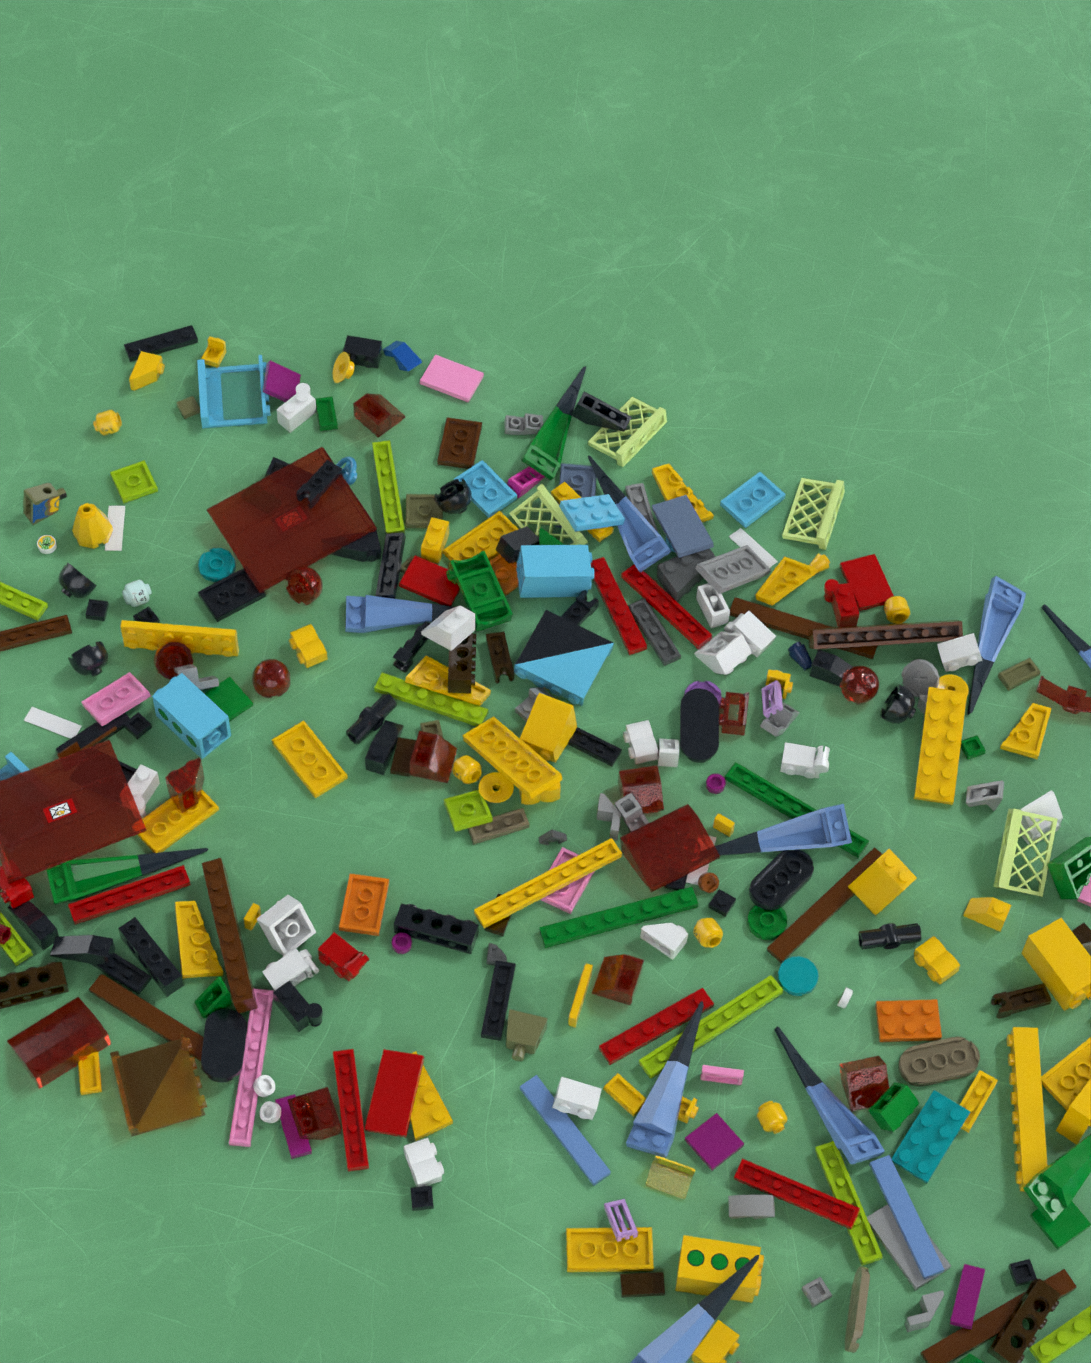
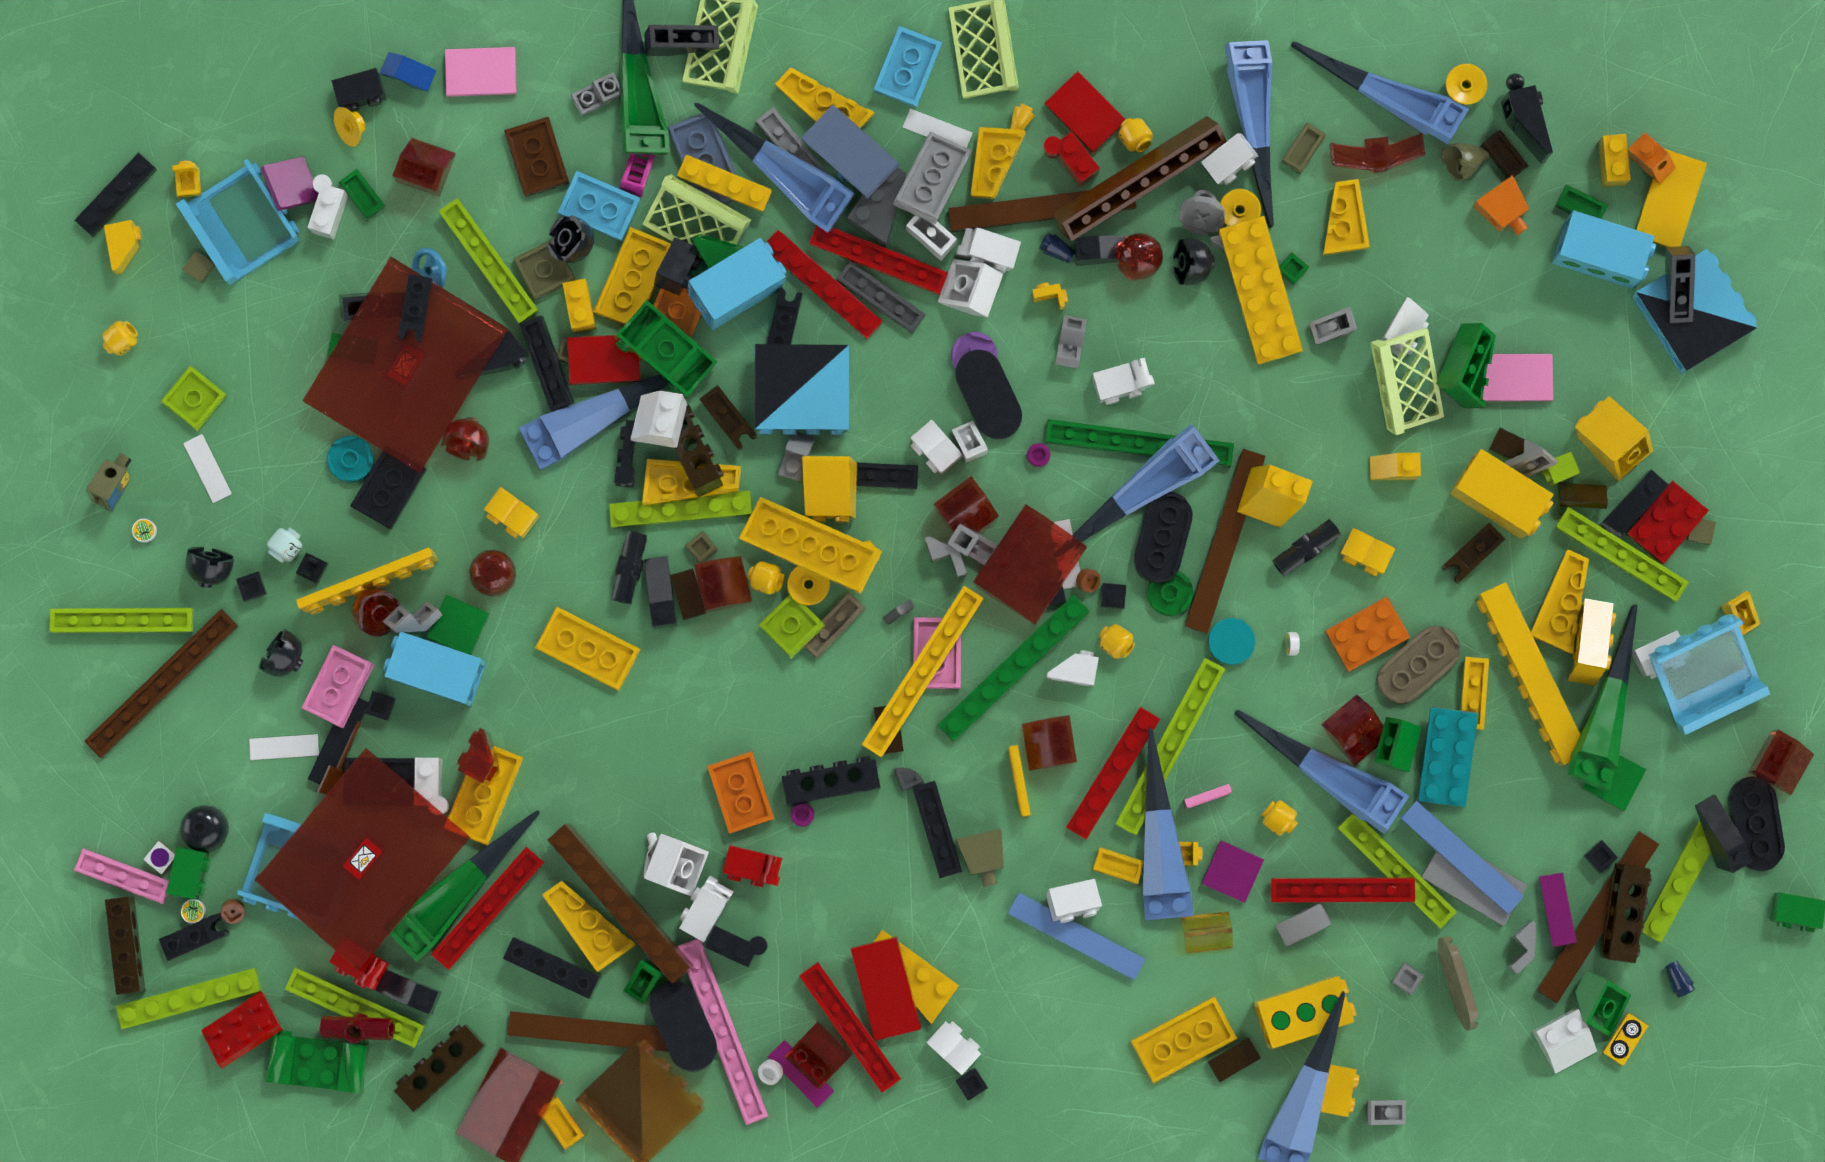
camera: 25 degrees left, 25 degrees up
black slope [50,935,115,967] -> none
yellow cone [72,503,113,549] -> none
black plate [91,953,152,995] -> none
yellow tile [243,903,261,931] -> none
white tile [253,1075,275,1097] -> none
medium azure plate [559,494,625,532] -> none
lavender tile [604,1199,638,1242] -> none
yellow tile [713,813,735,837] -> none
clear red window [719,692,749,736] -> none
lavender tile [761,680,783,718] -> none

